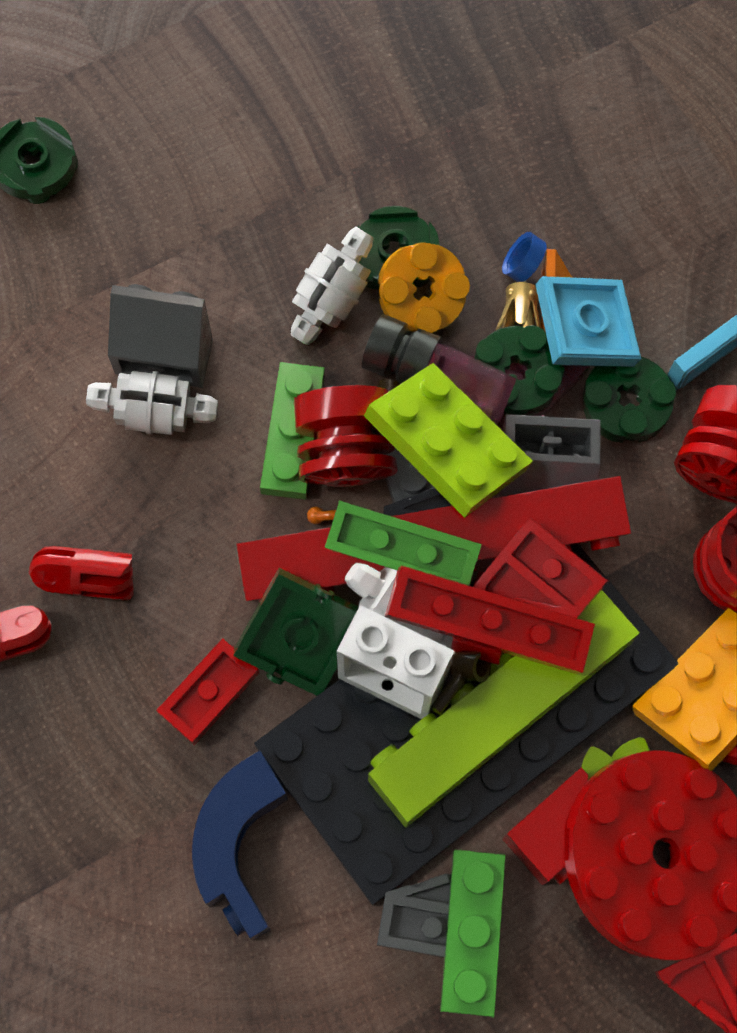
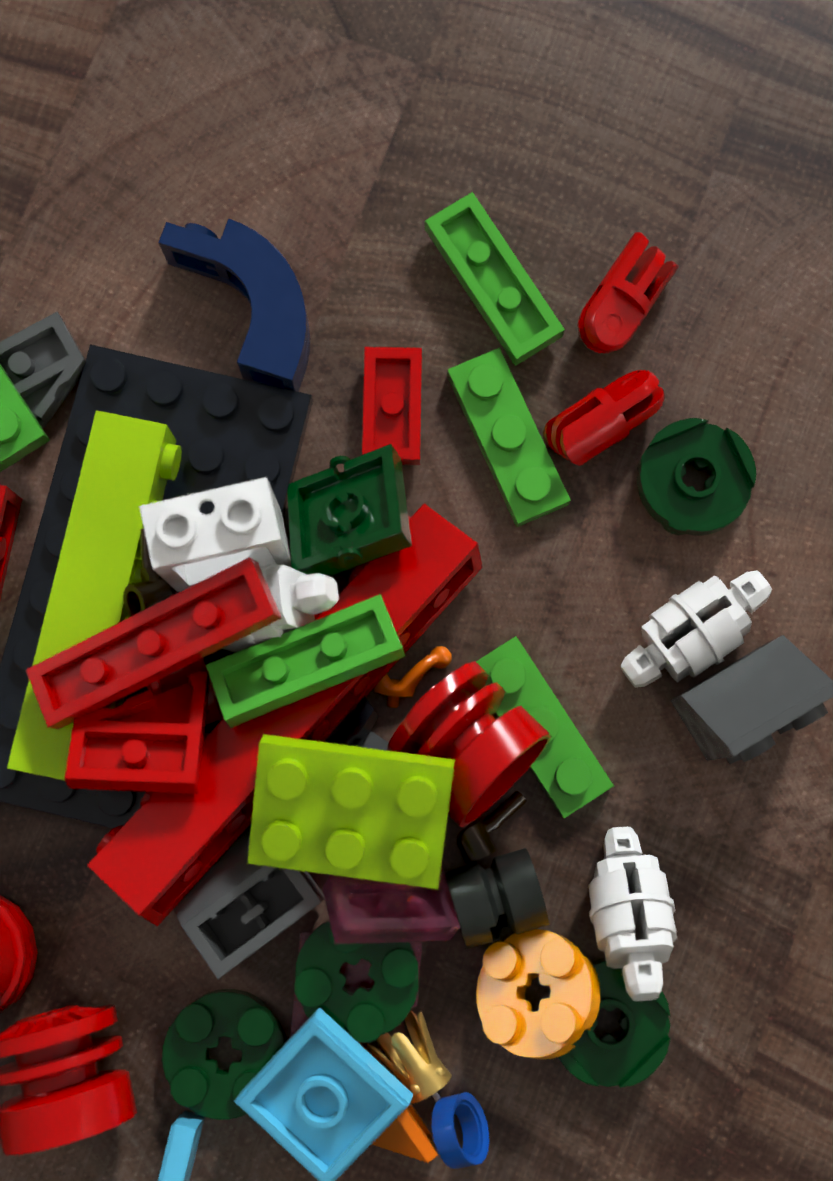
camera: 140 degrees right, 10 degrees up
none -> bright green plate [425,192,565,366]
none -> bright green plate [447,347,571,528]
none -> dark green plate [637,418,756,536]

